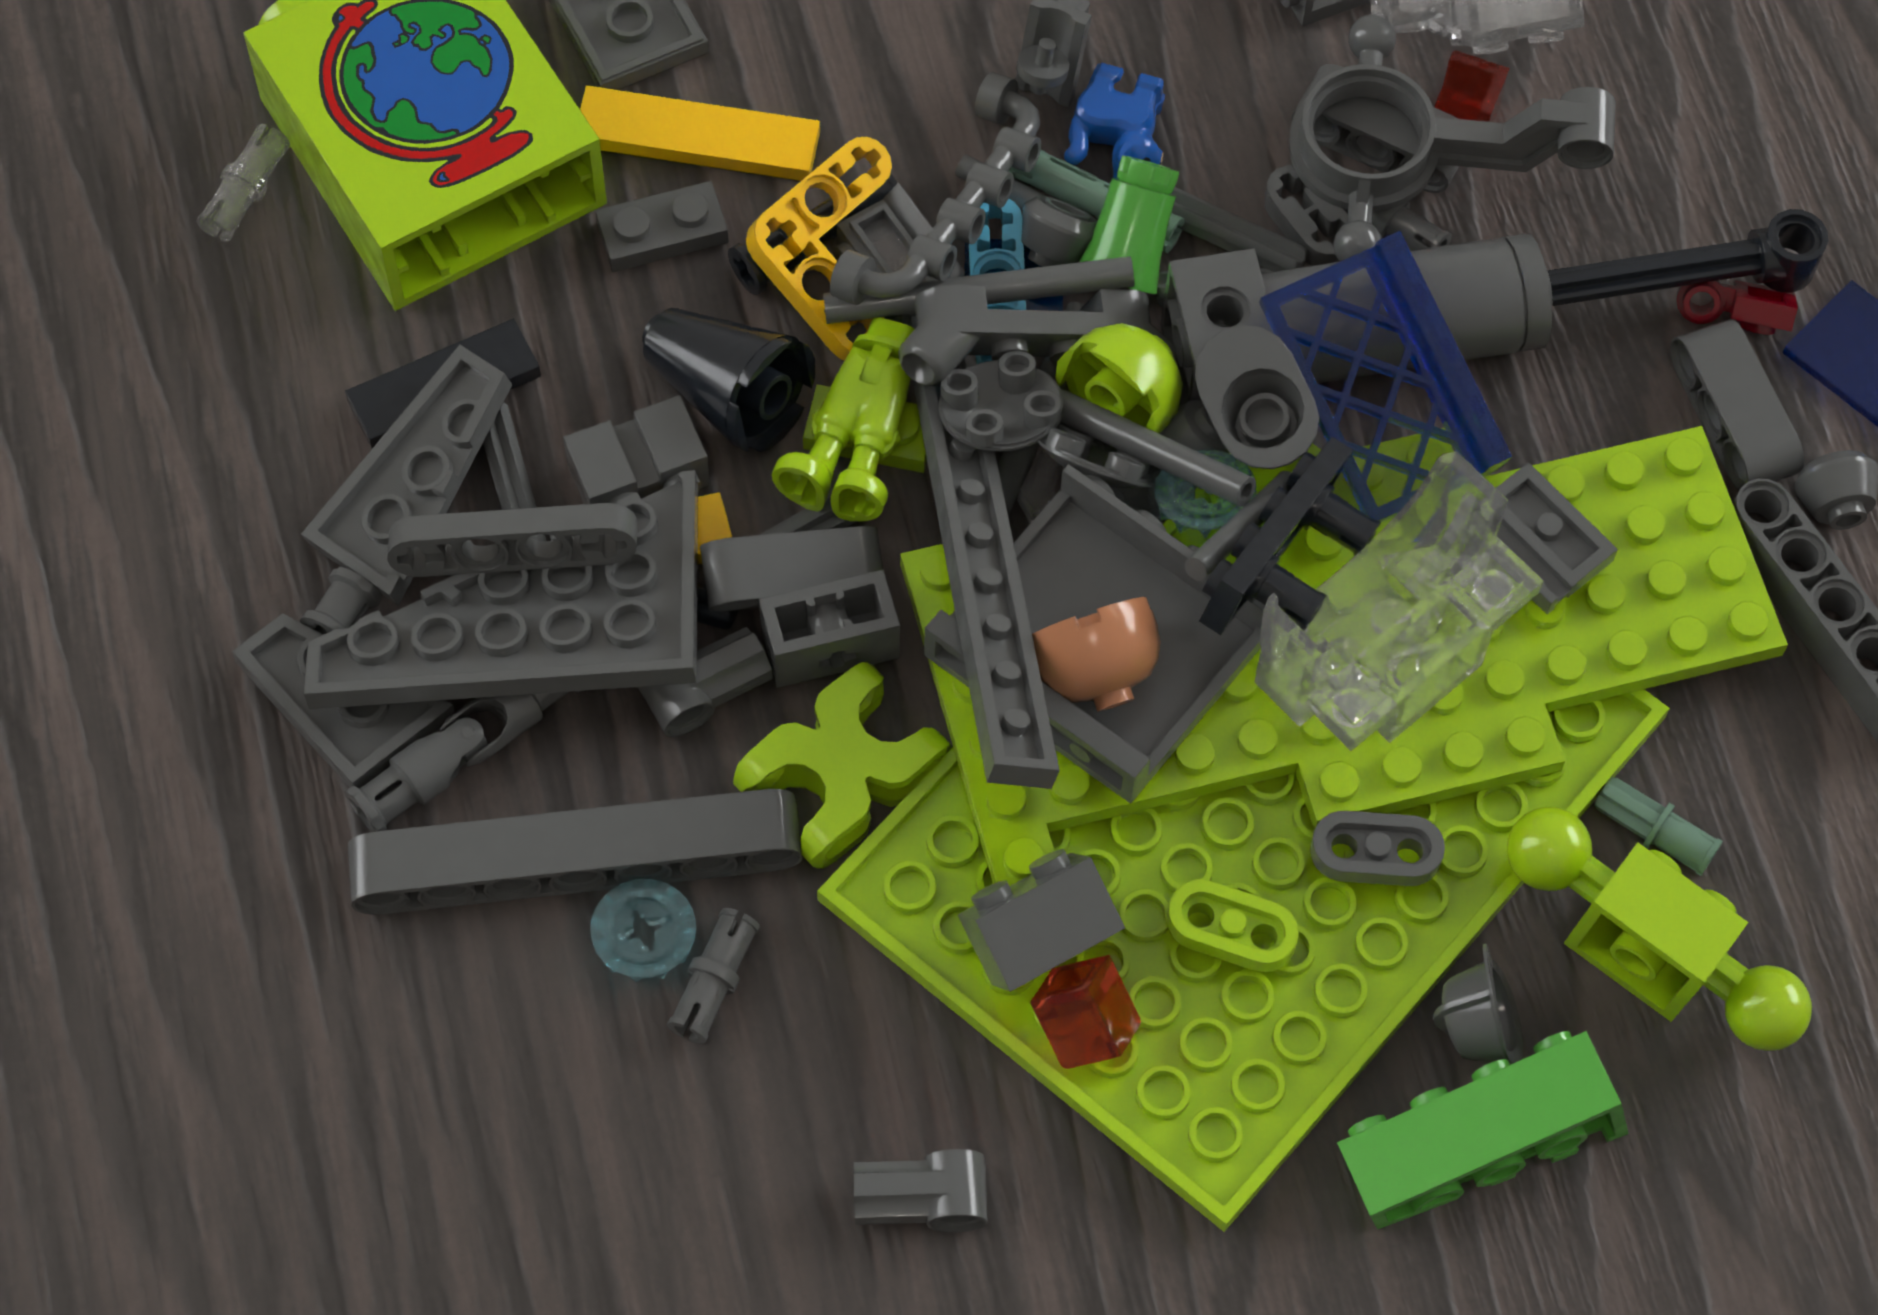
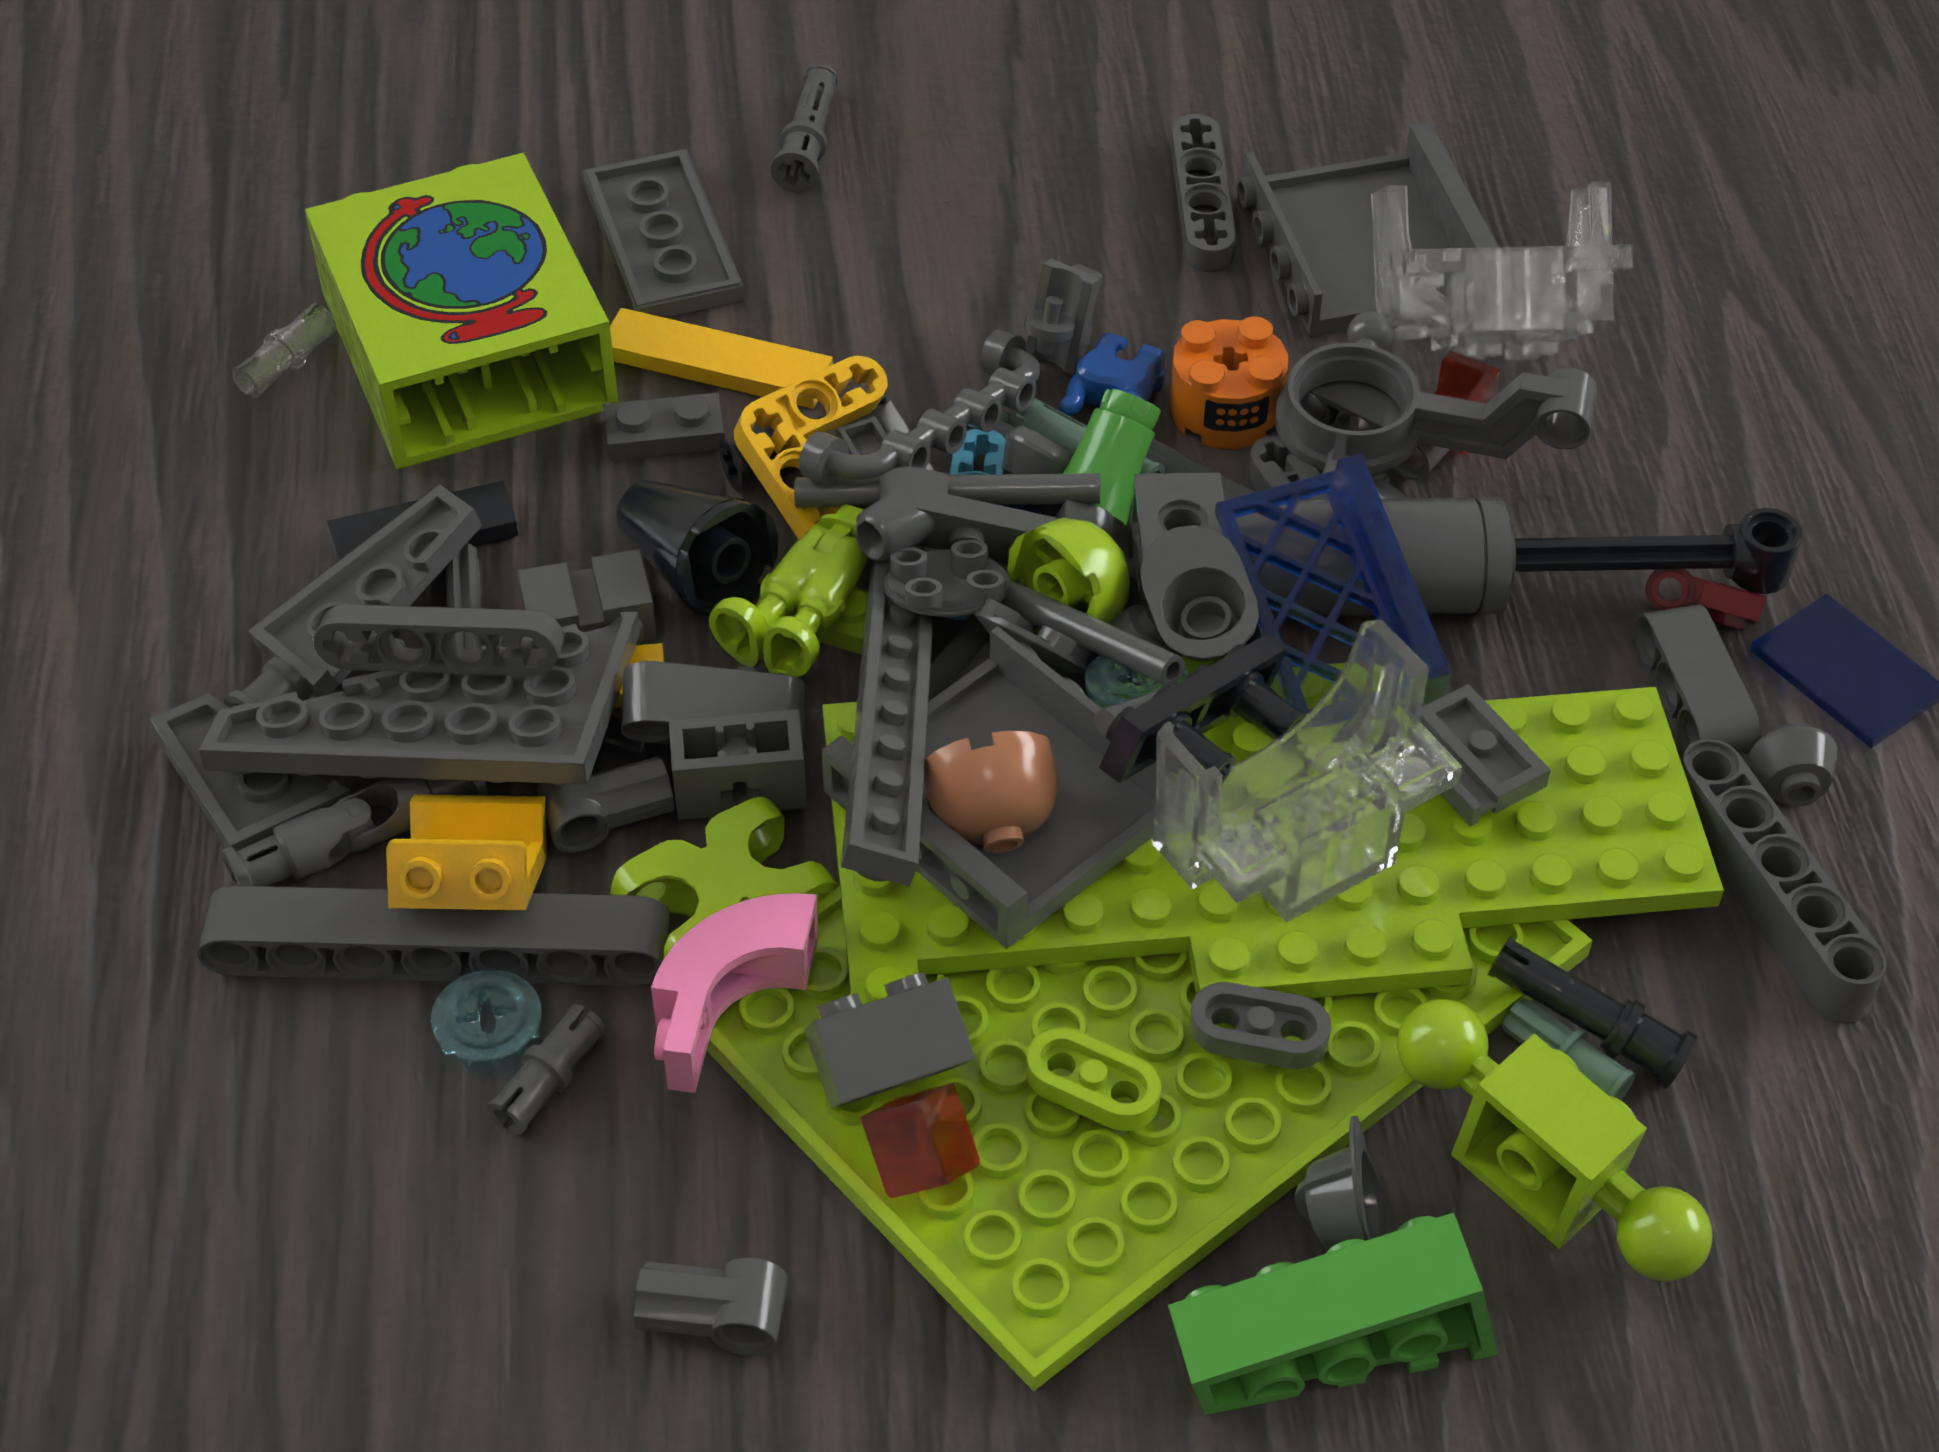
camera: 10 degrees right, 15 degrees down
none -> yellow panel [386,794,547,910]
none -> bright pink arch [651,893,819,1093]
none -> orange brick [1169,316,1288,450]
none -> black pin [1487,936,1697,1089]

